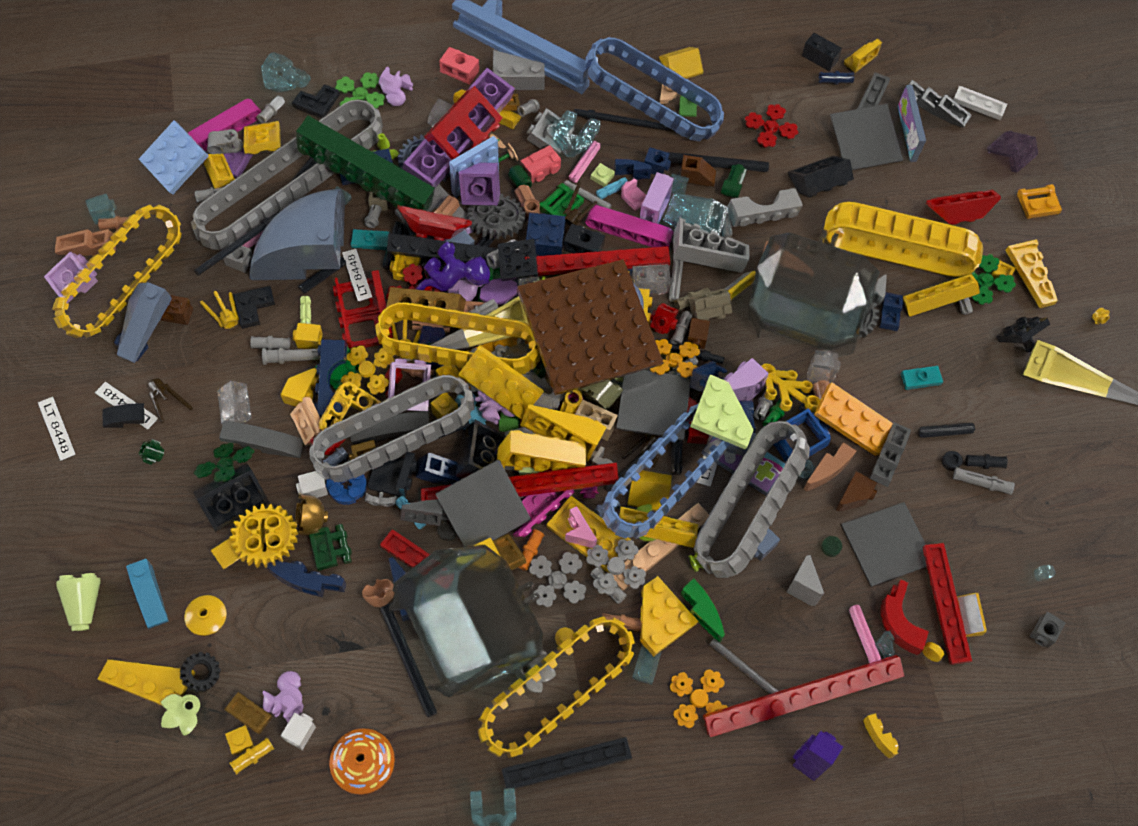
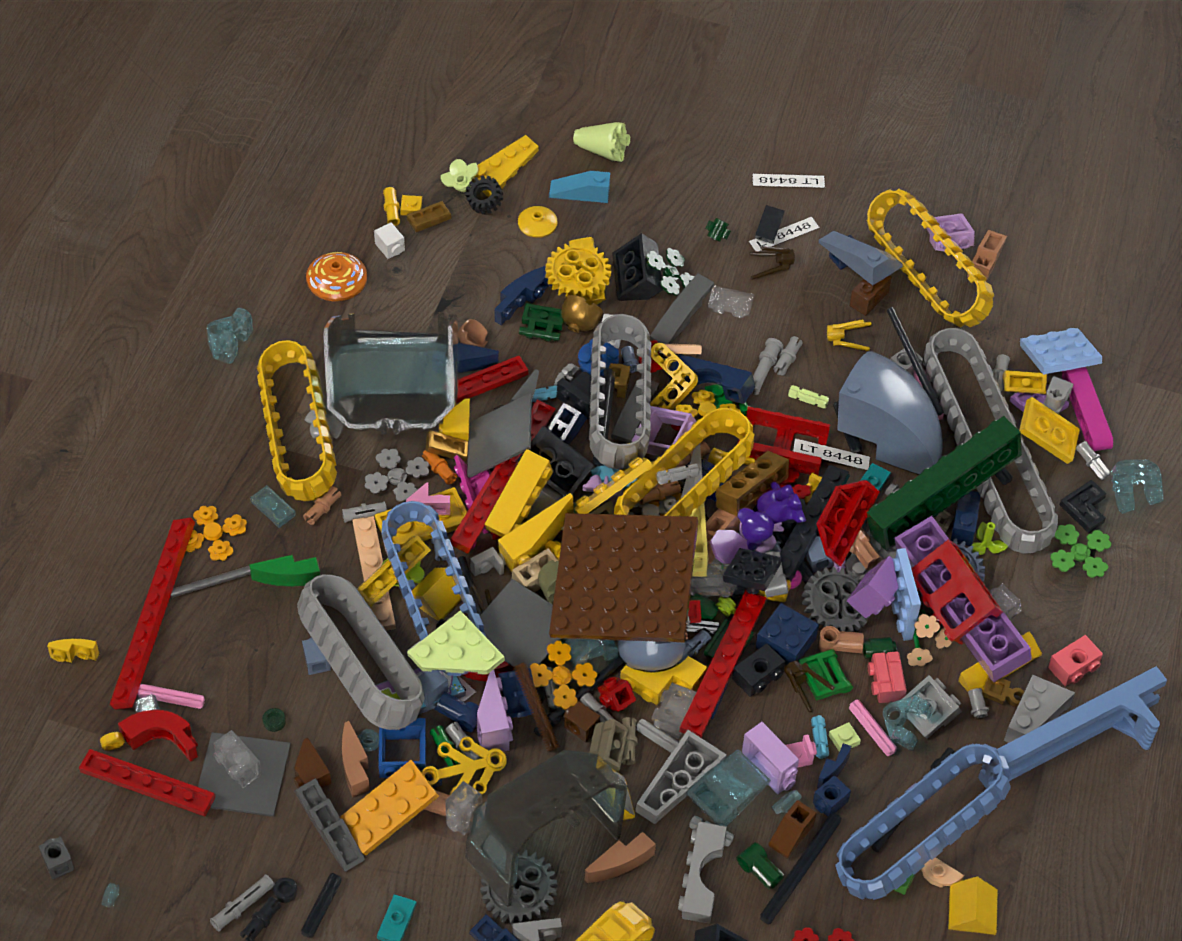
camera: 120 degrees right, 10 degrees down
clear light blue brick [85,193,117,224] -> none
nougat pin [98,216,128,230] -> none
black plate [234,286,275,329] -> none
lavender animal [263,671,303,723] -> none
yellow slope [281,368,319,407] -> none
yellow brick [293,323,323,349] -> none
lavender animal [378,67,413,106] -> none
light grey axle [469,299,498,316] -> none
black plate [502,737,632,791] -> none
yellow plate [555,628,575,647] -> none
light grey bar [564,180,612,209] -> none
dark pink beam [585,205,674,247] -> none
light grey plant [587,539,646,595] -> none
yellow plate [640,576,698,657] -> none
light grey slope [787,555,824,606] -> none
dark purple brick [792,731,843,781] -> none
flat silver slope [957,593,987,637] -> none
none -> clear brick [213,730,262,788]
none -> reddish brown axle [513,662,560,752]
none -> light grey axle [656,463,699,484]

